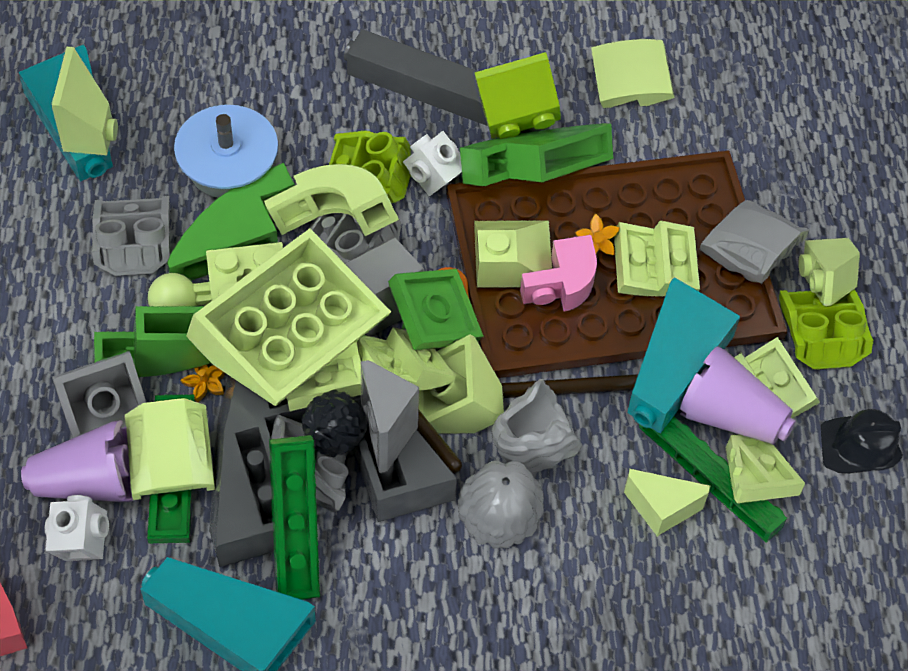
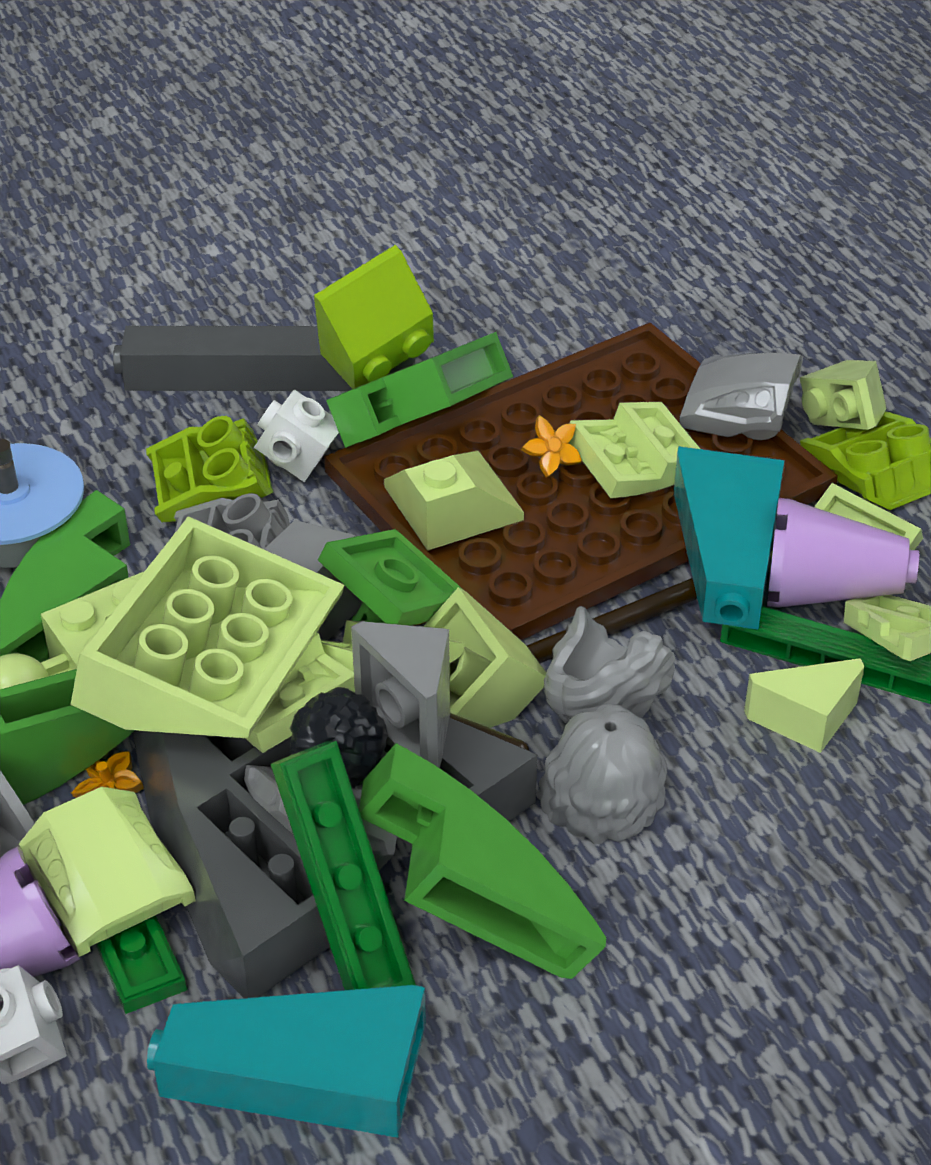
camera: 20 degrees left, 15 degrees down
yellowish green arch [264,164,399,236] -> none
bright pink brick [520,235,597,311] -> none
yellowish green slope [591,39,675,108] -> none
none -> bright green slope [359,743,606,979]

